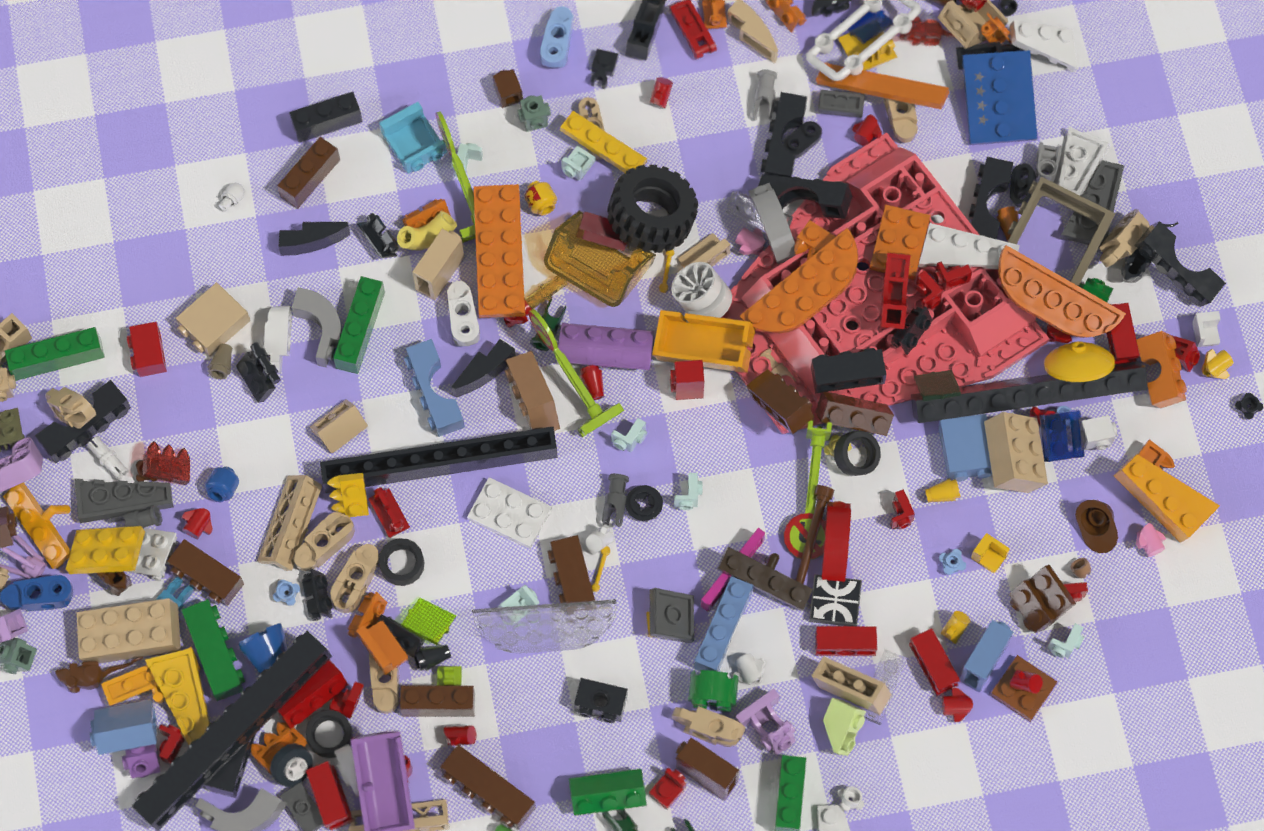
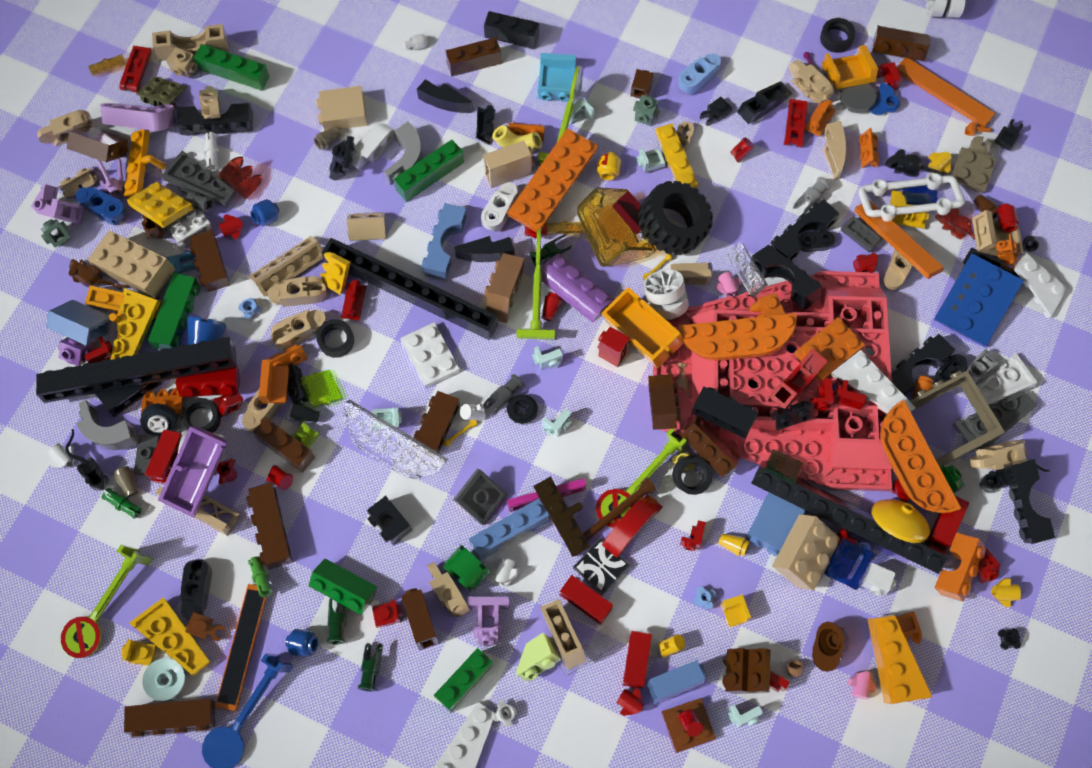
camera: 35 degrees right, 0 degrees up
red brick [127,321,167,377] -> none
black hinge [301,569,333,621] -> none
light grey arch [748,183,796,264] -> none
white panel [1192,311,1220,348] -> none

